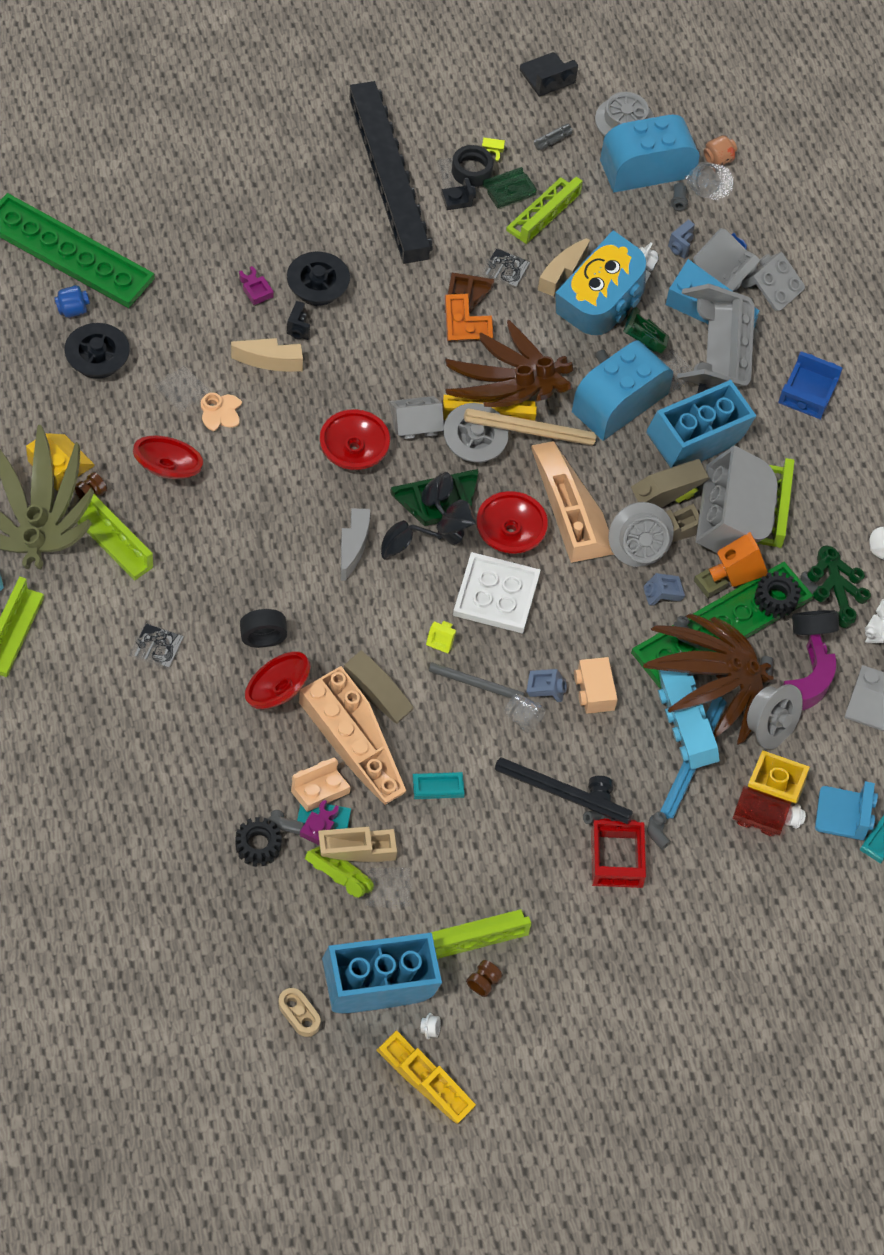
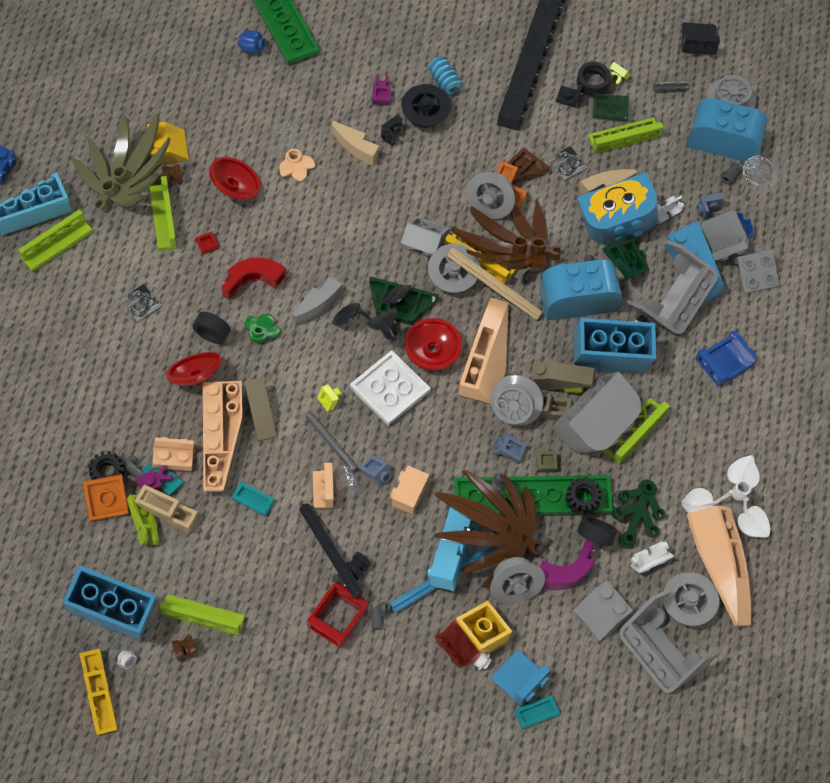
camera: 35 degrees right, 5 degrees up
black wheel [64,323,130,379] -> none
tan plate [278,988,320,1037] -> none
red dish [320,409,390,470] -> none
nougat head [703,135,737,167] -> none
orange torso [708,532,768,587] -> none
none -> orange tile [82,474,129,521]
none -> red tile [195,231,219,255]
none -> red arch [222,257,287,300]
none -> green plate [245,314,281,343]
none -> light nougat bracket [313,463,333,509]
none -> medium azure piece [428,56,463,95]
none -> light grey wheel [466,172,515,219]

